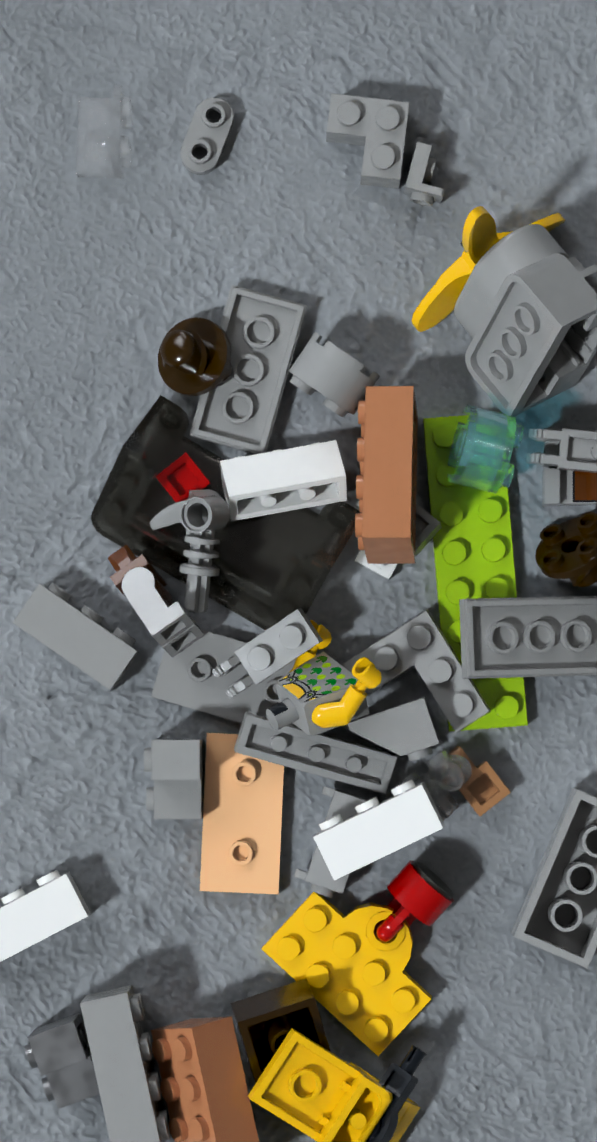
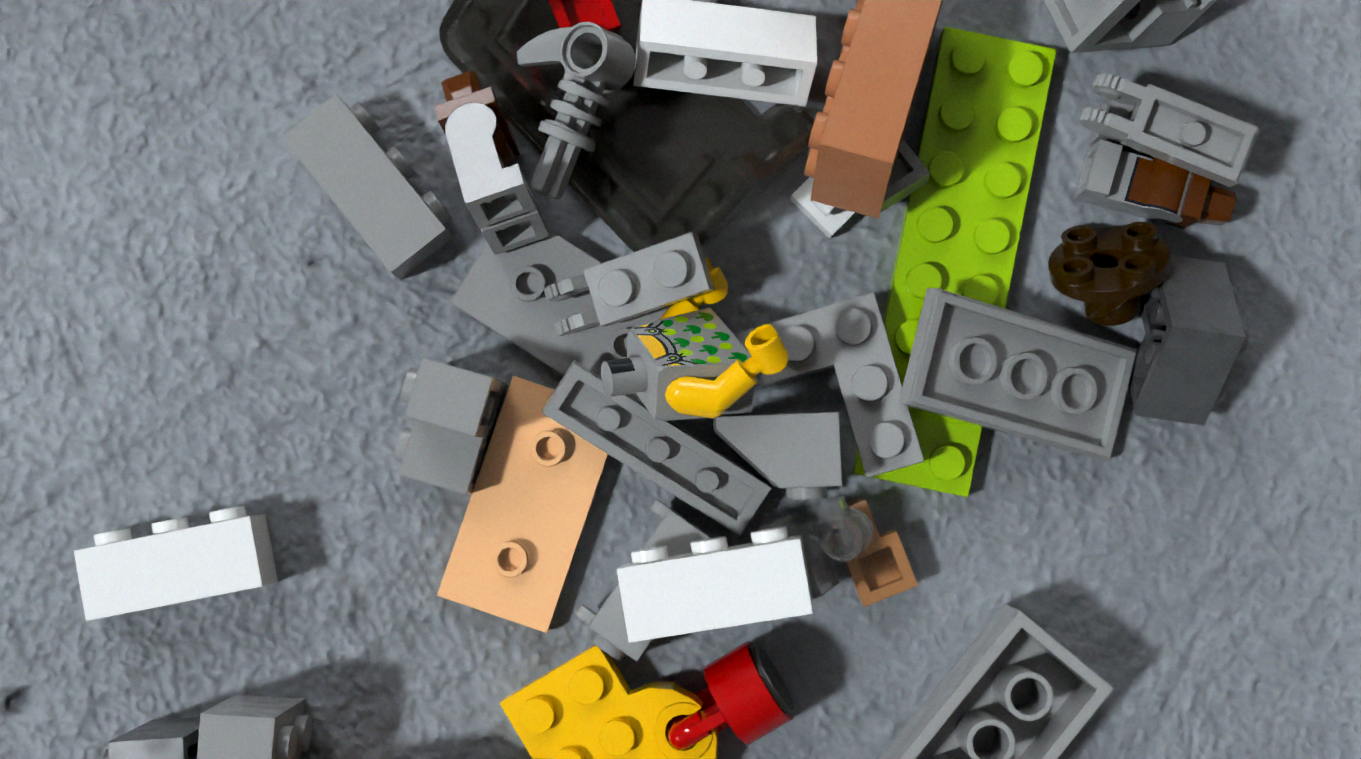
camera: 10 degrees right, 0 degrees up
clear light blue brick [447,405,524,493] -> none

